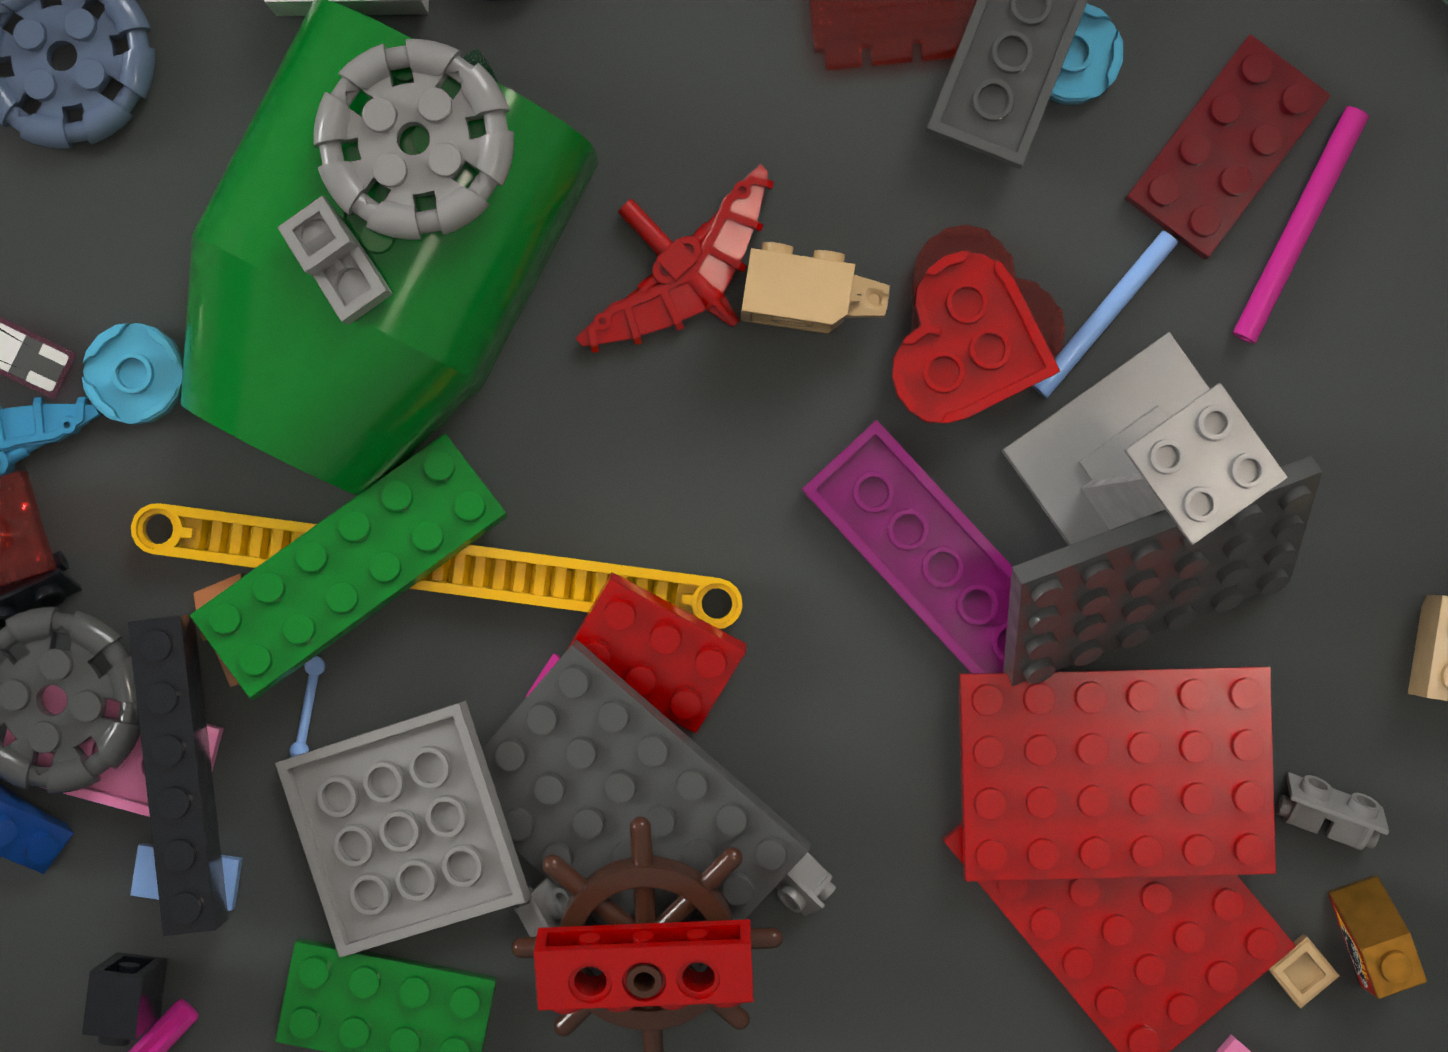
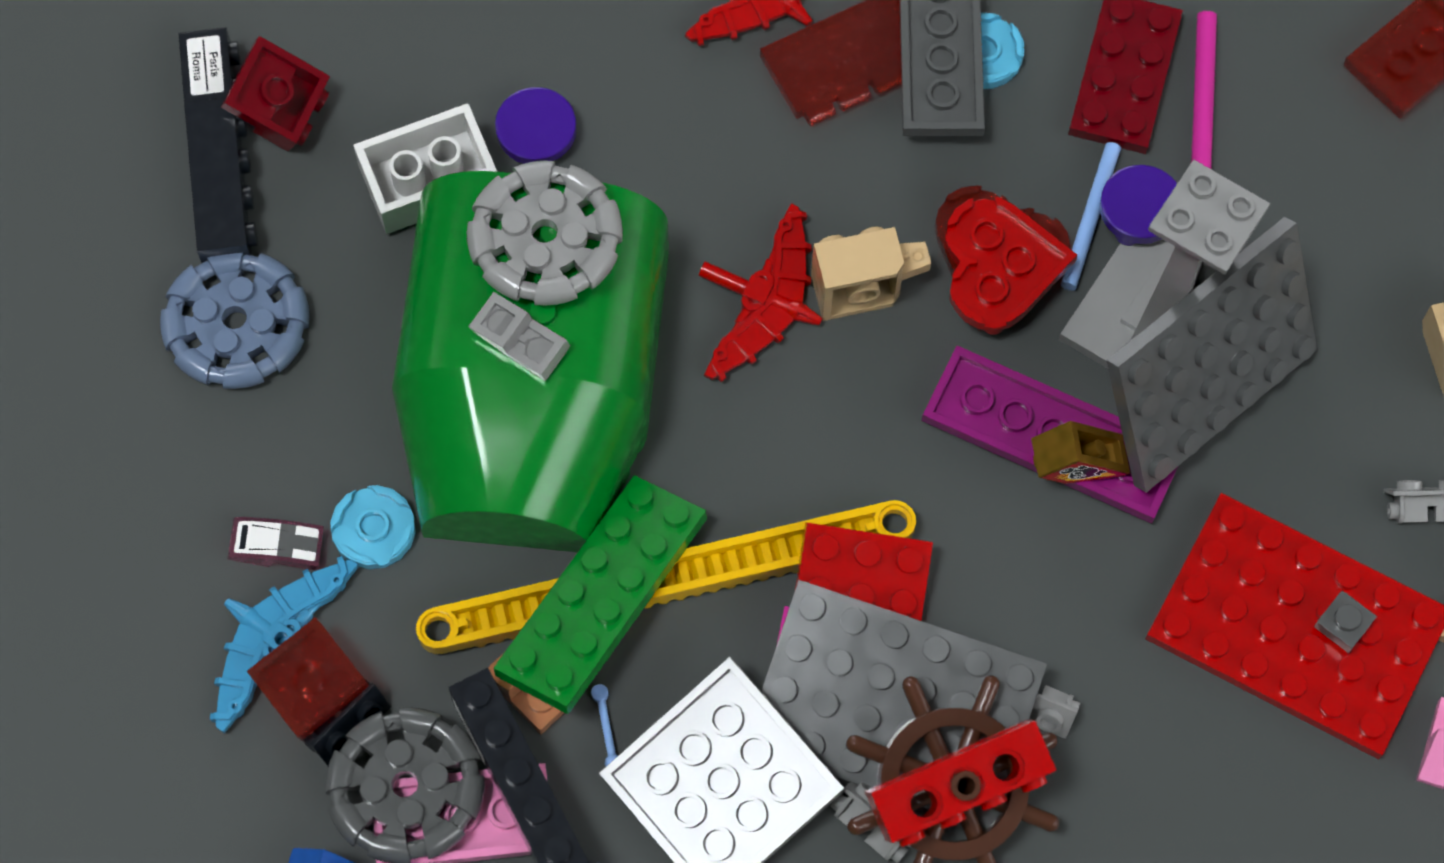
camera: 25 degrees left, 20 degrees down
red plate [958,666,1276,882] -> none
none -> pearl gold slope [1031,421,1130,484]
none -> dark purple tile [1100,165,1177,246]
none -> dark grey plate [1314,590,1377,653]

